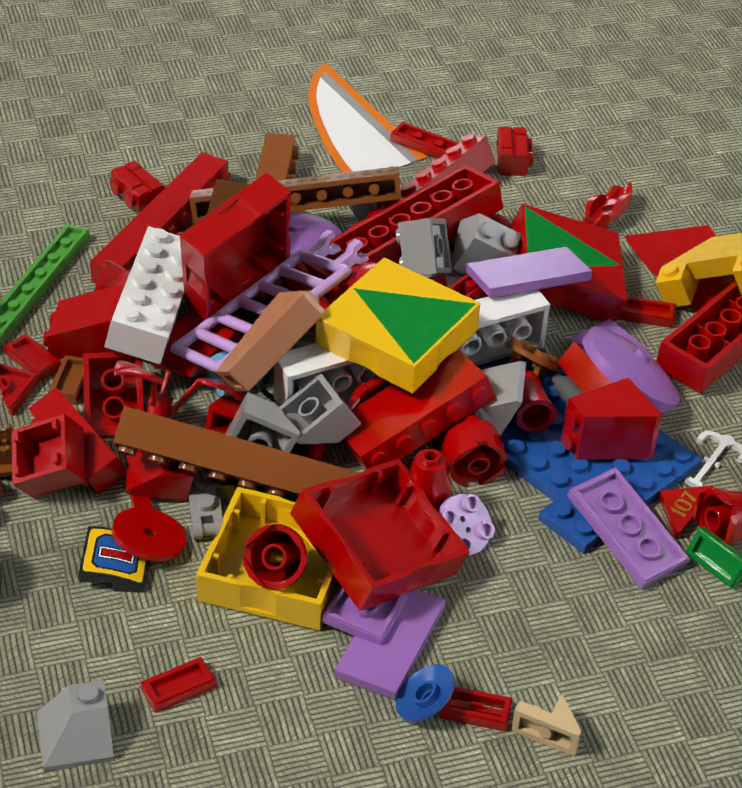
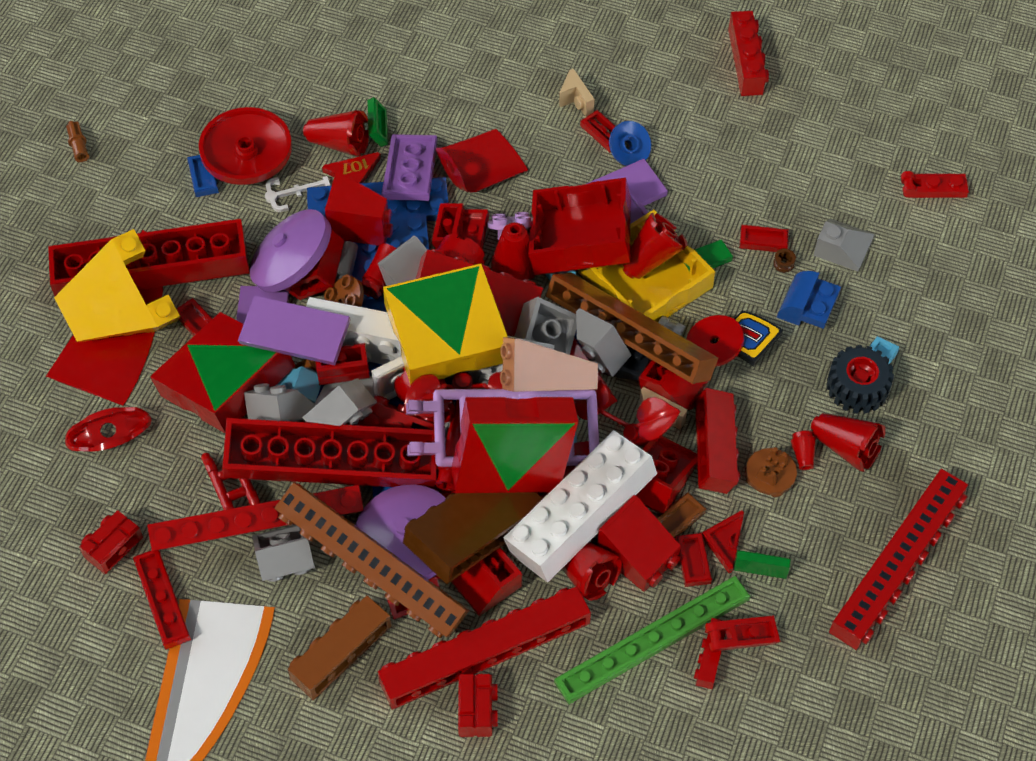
camera: 140 degrees left, 15 degrees up
red container [12,413,86,498] -> none
none -> red brick [432,203,490,249]
none -> red piece [435,129,528,193]
none -> green tile [684,239,733,272]
none -> reddish brown bush [773,249,796,273]
none -> blue brick [777,271,841,329]

